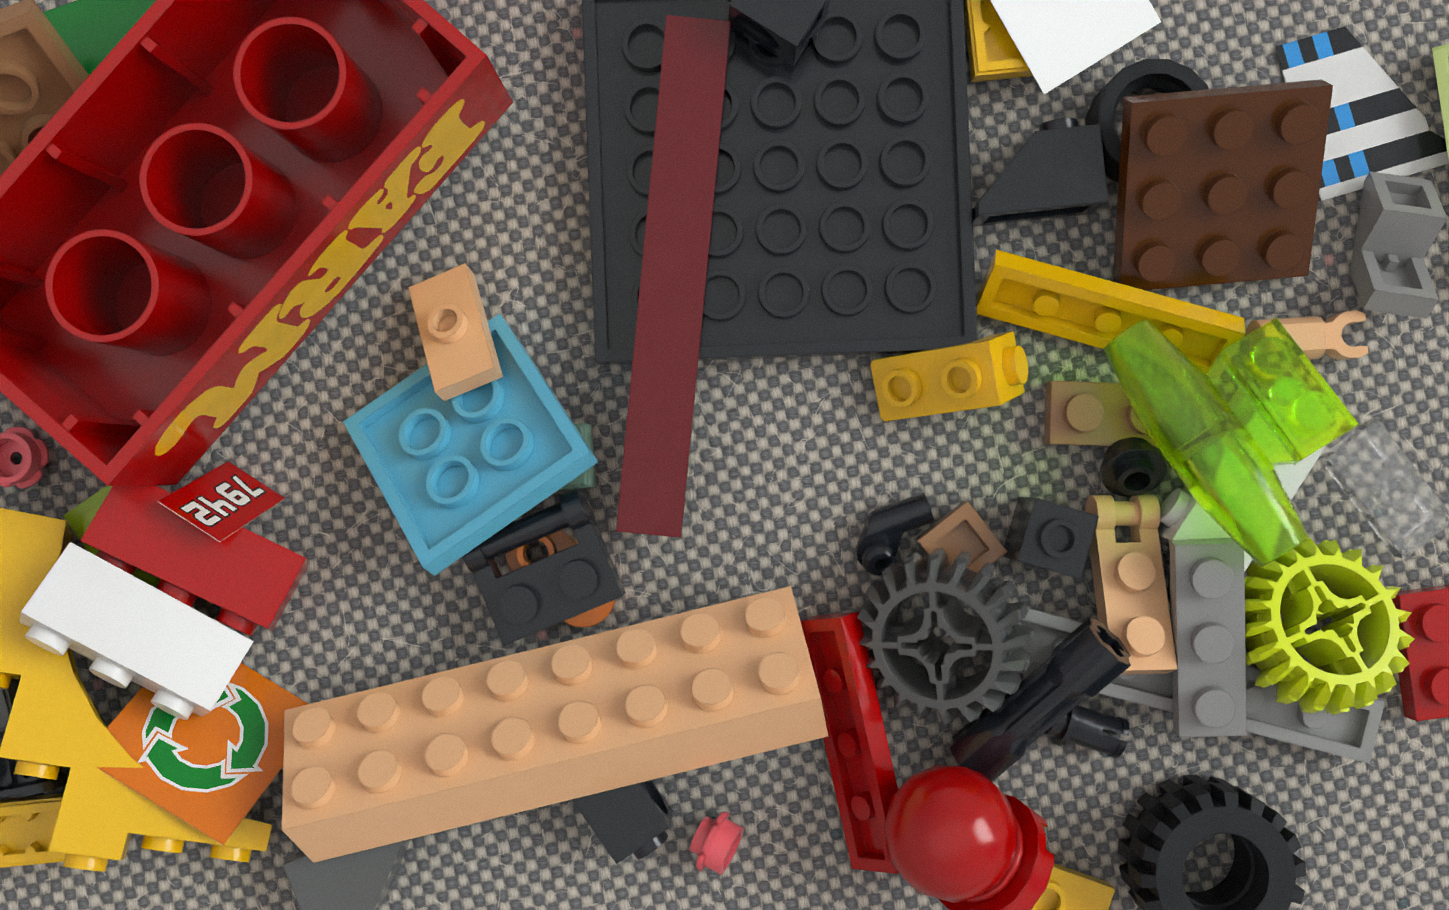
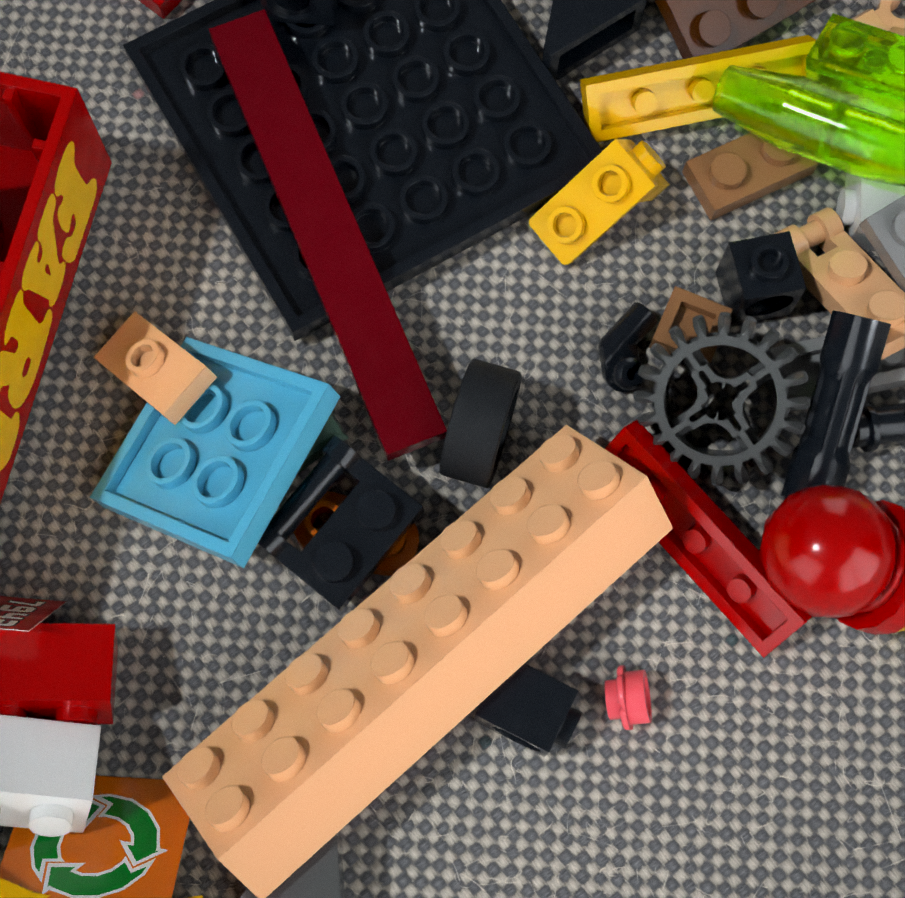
camera: 30 degrees left, 15 degrees down
black plate [1100,437,1167,497] -> none
none -> black tyre [439,359,522,488]

